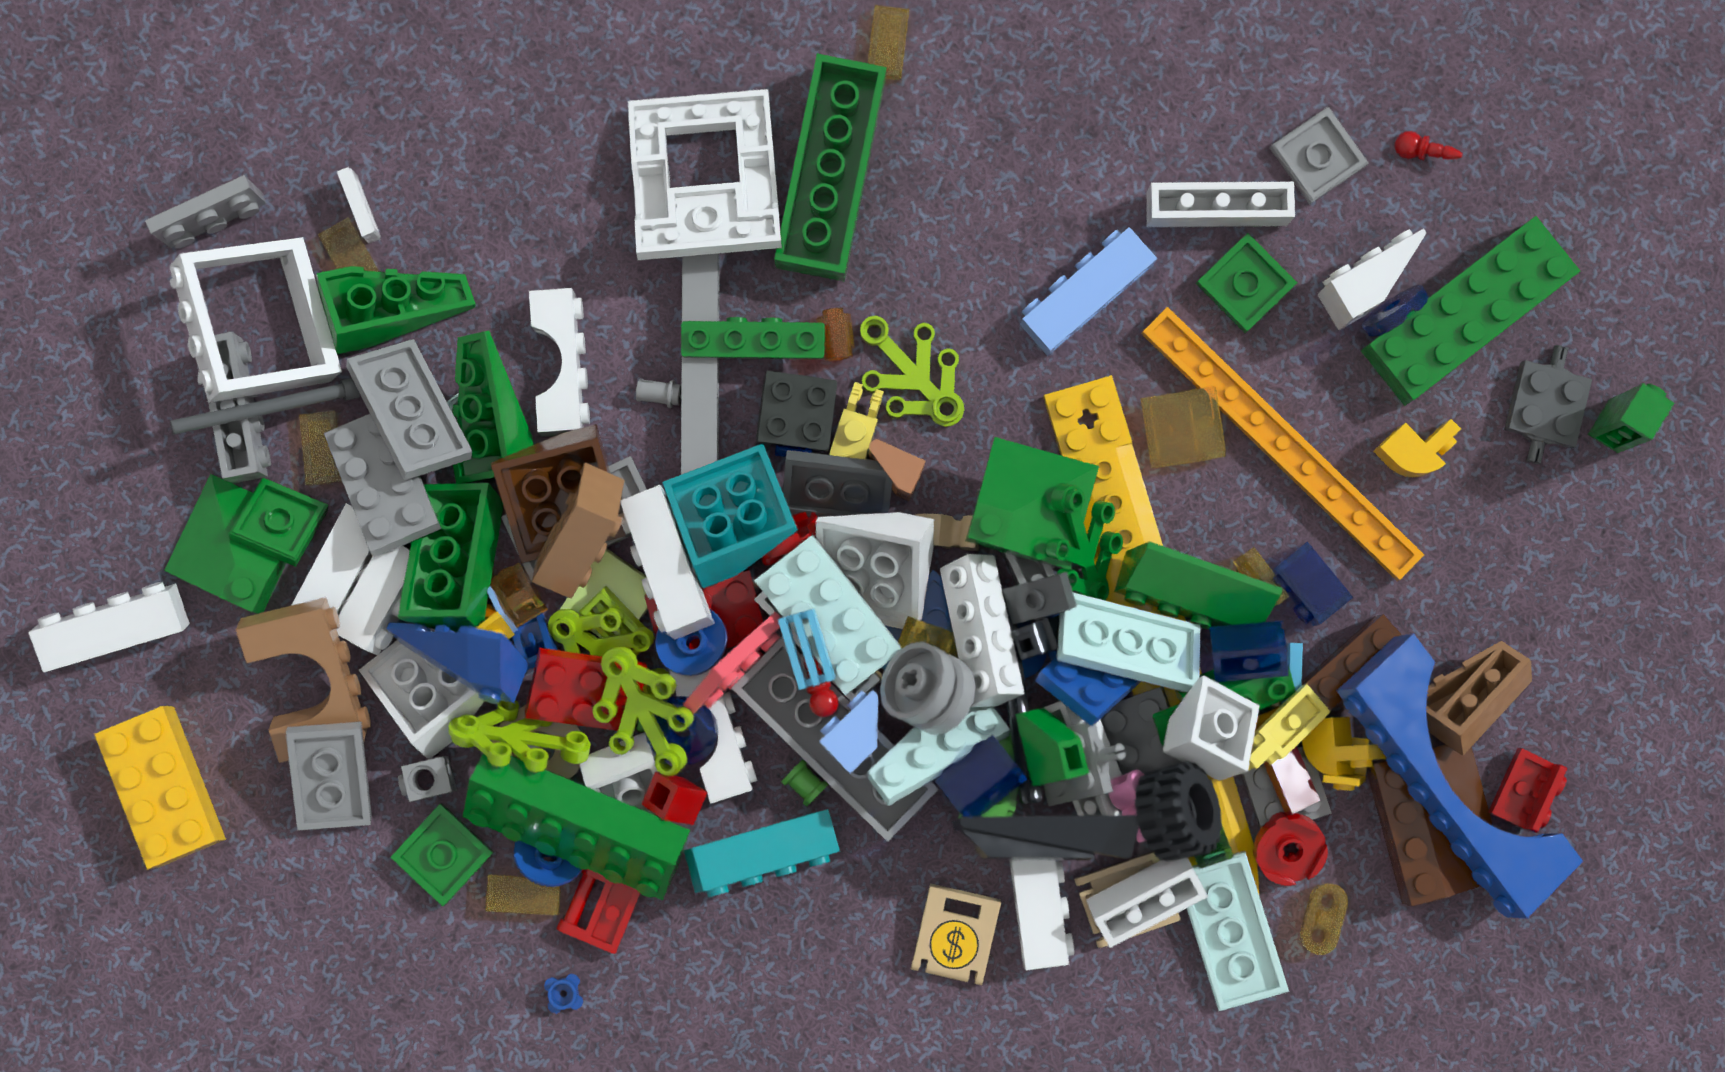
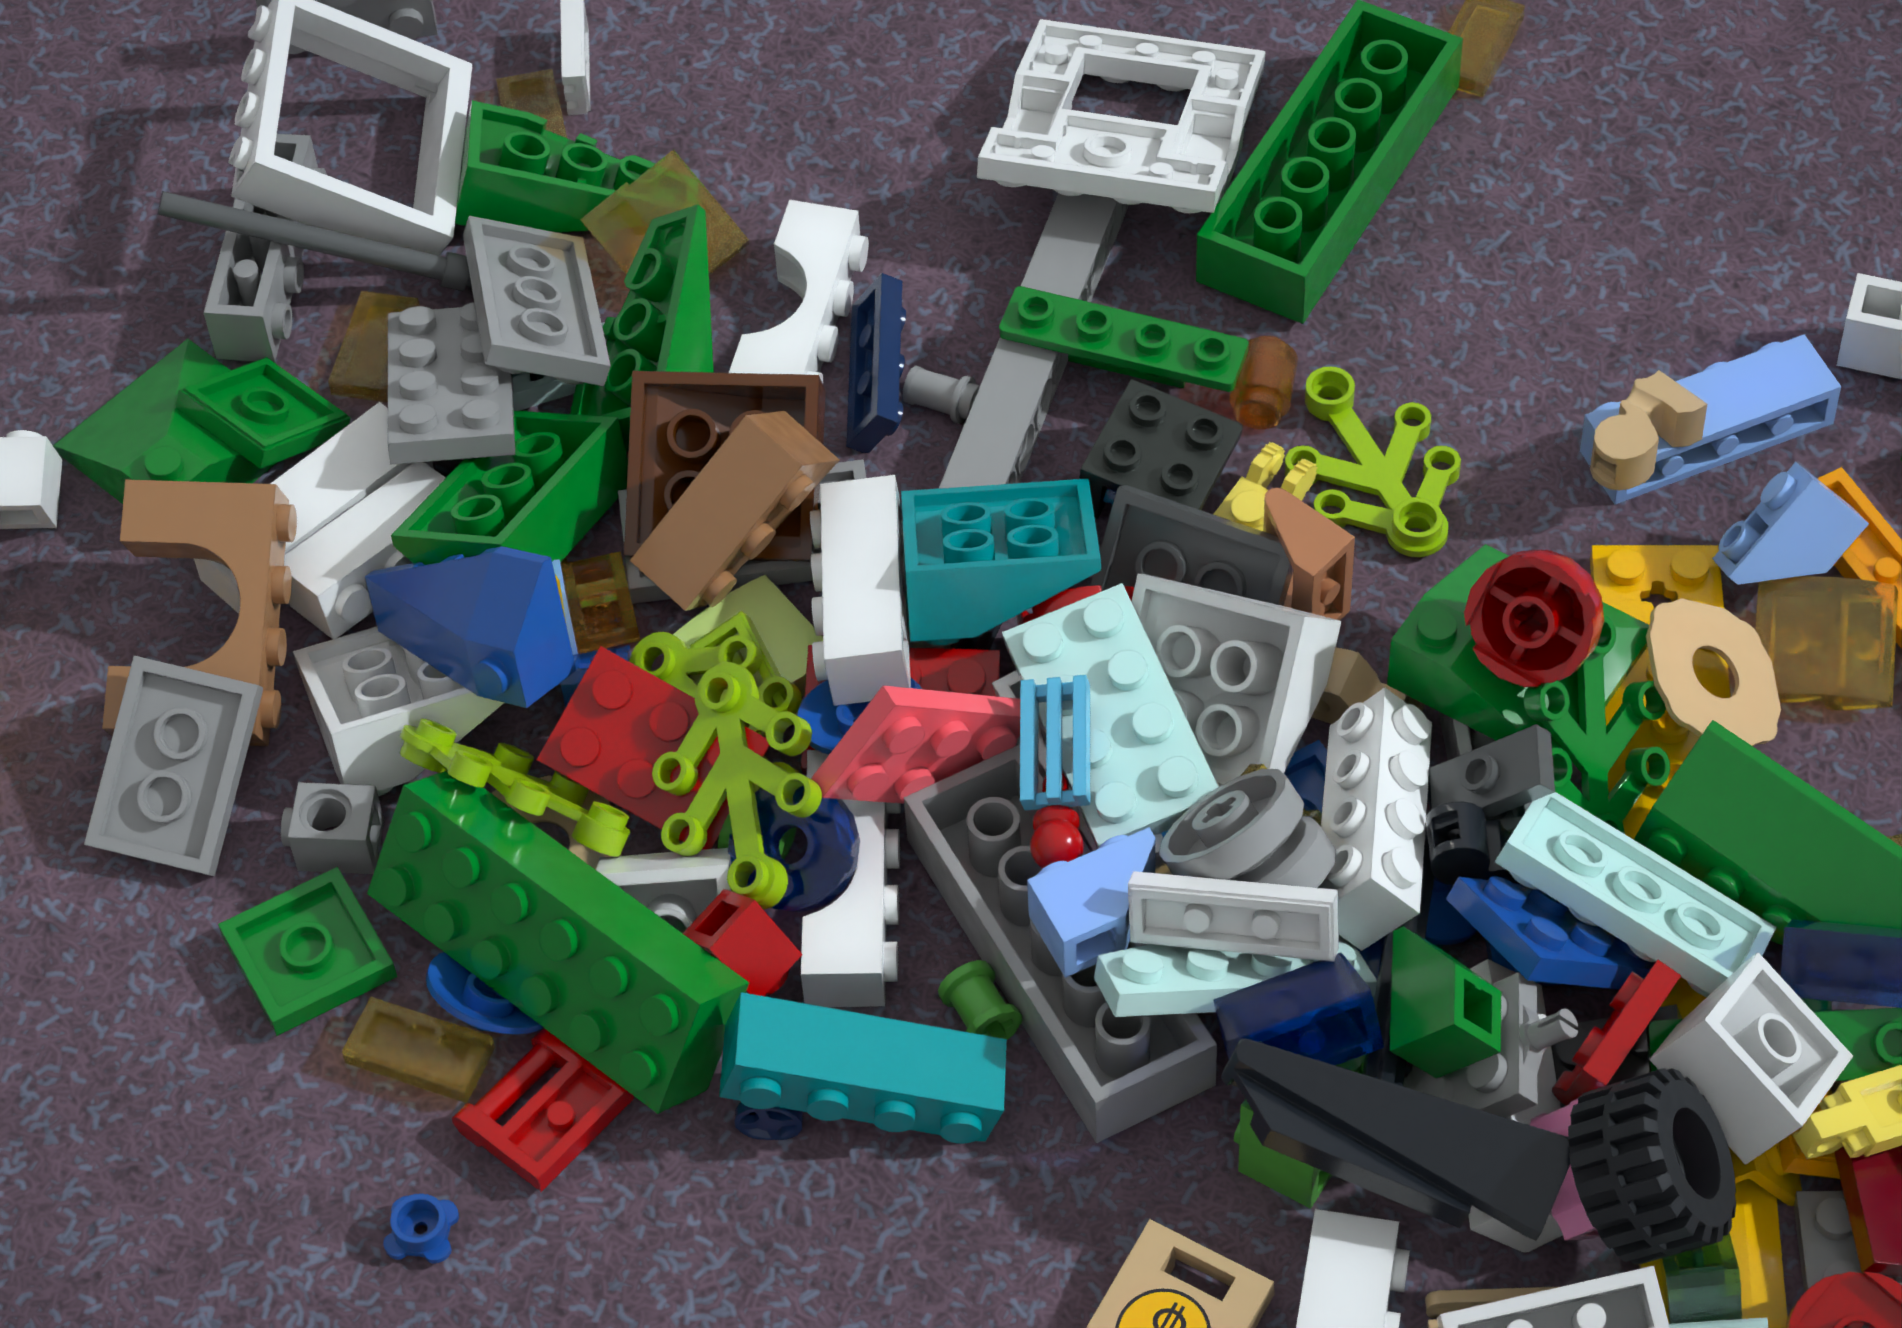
camera: 25 degrees right, 30 degrees down
none -> clear yellow slope [581,149,749,275]
none -> dark blue plate [846,273,906,453]
none -> white tile [1128,871,1339,962]
none -> red cylinder [1464,550,1604,687]
none -> red plate [1552,960,1681,1106]
none -> tan leg [1590,370,1708,491]
none -> tan piece [1646,598,1781,746]
none -> light blue slope [1712,462,1869,585]

